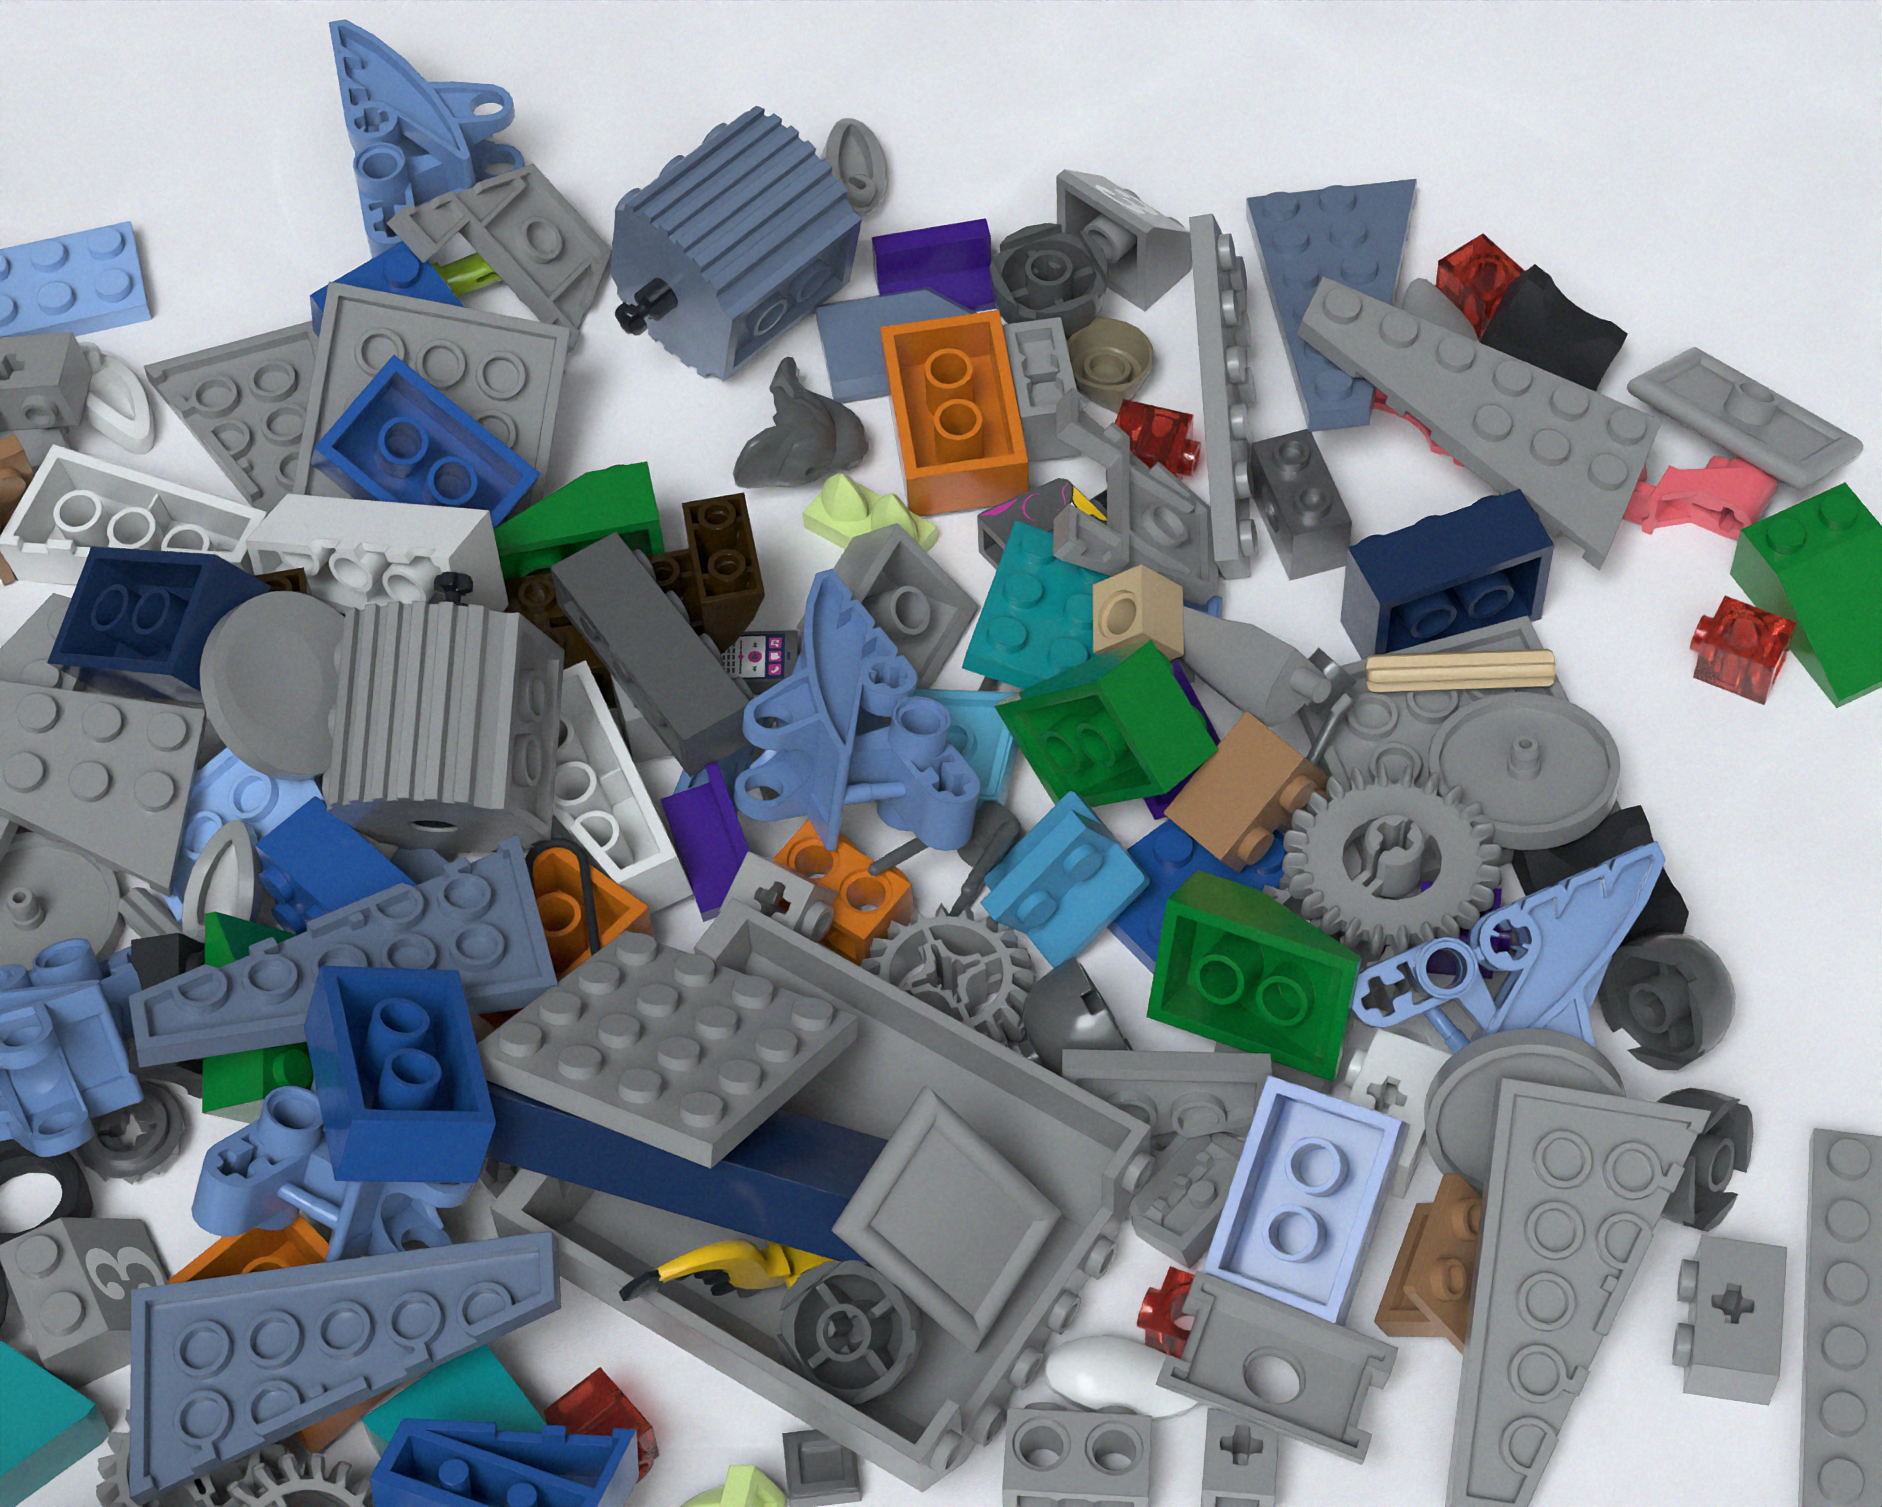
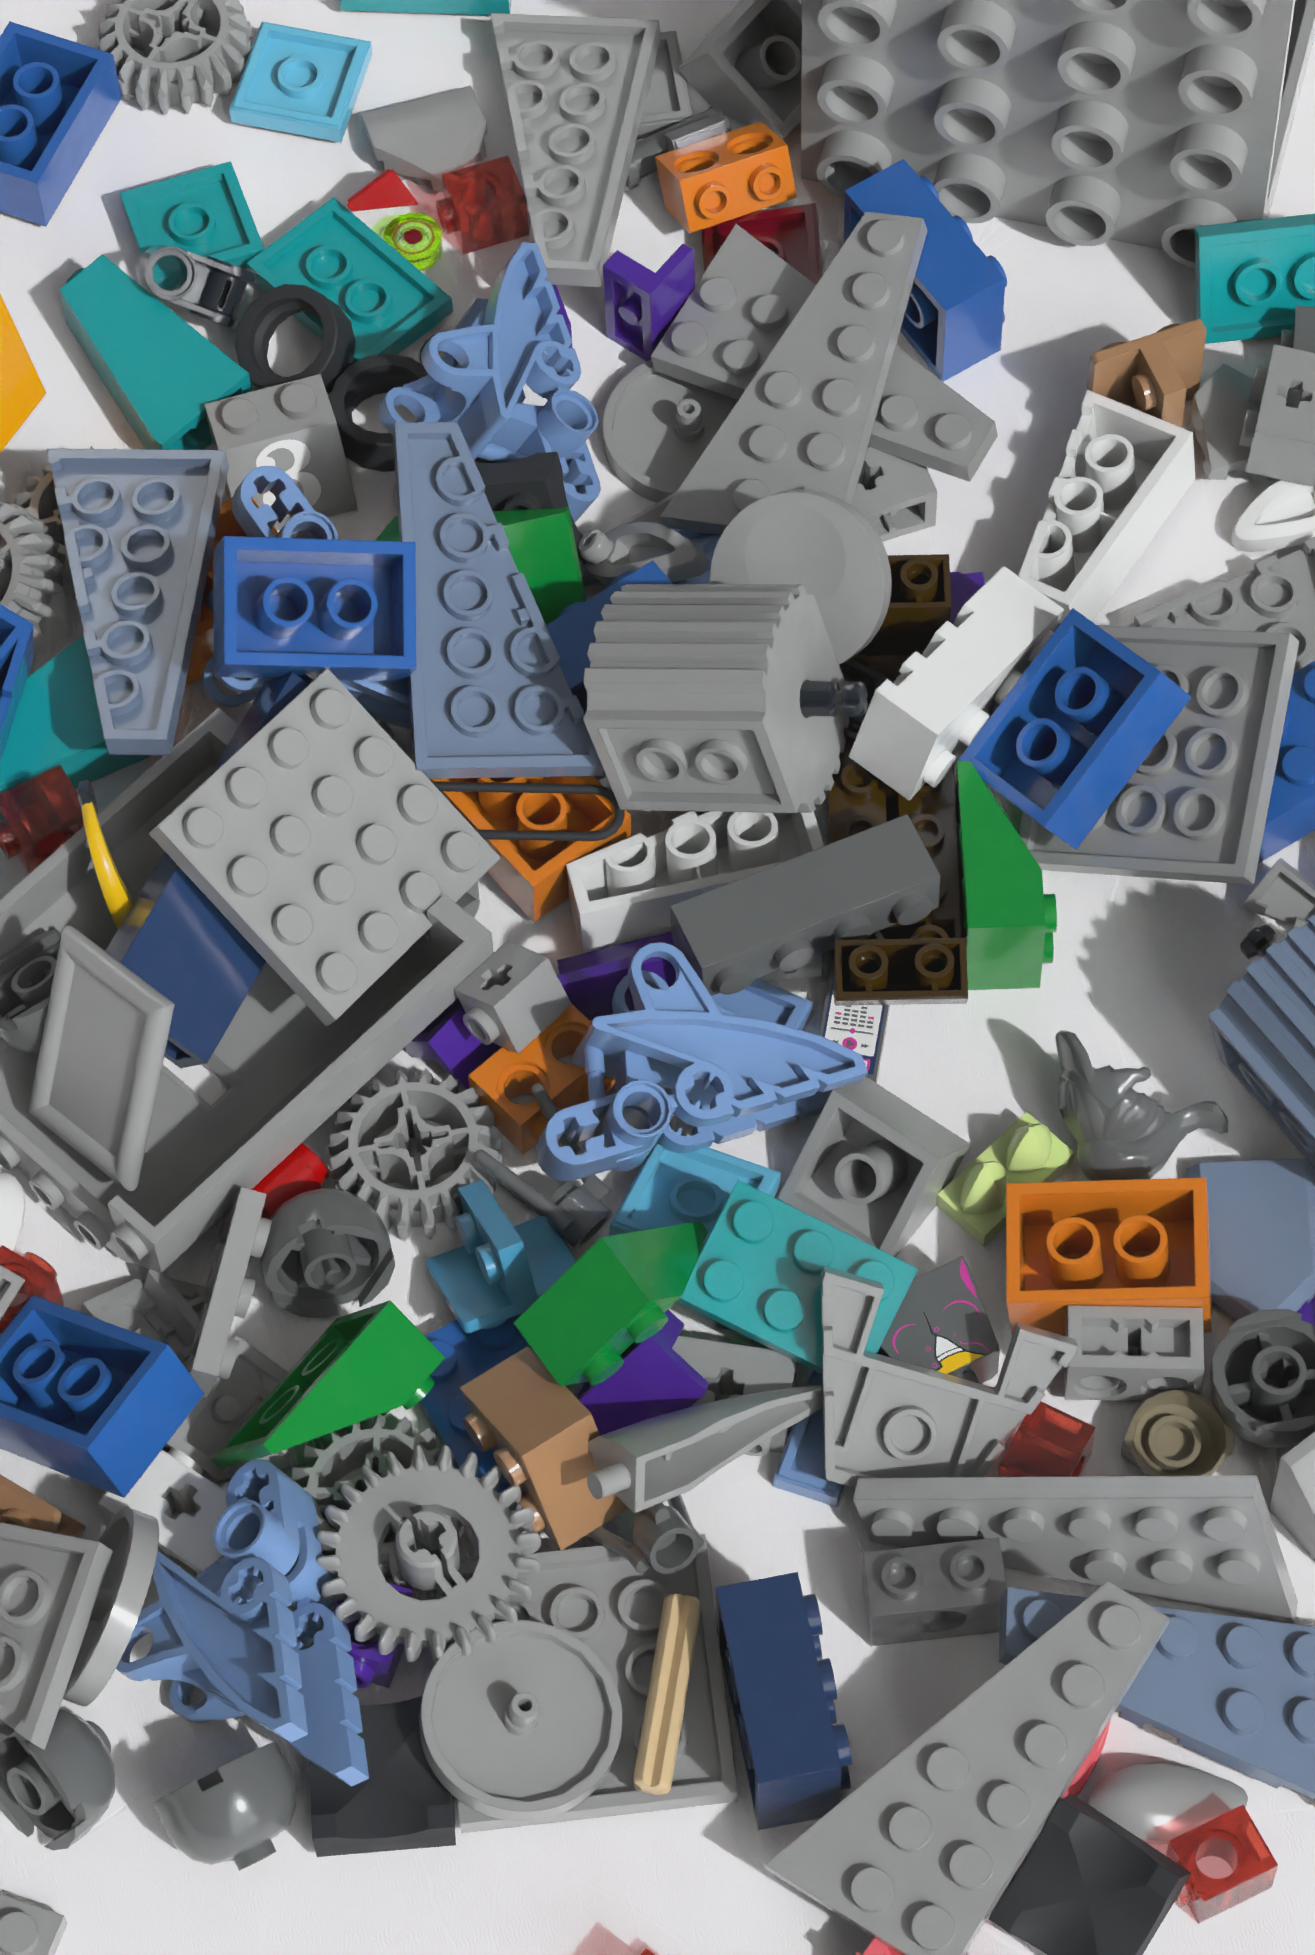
camera: 100 degrees right, 5 degrees up
dark blue brick [47,546,270,703] -> none
tan brick [1093,564,1184,661] -> none

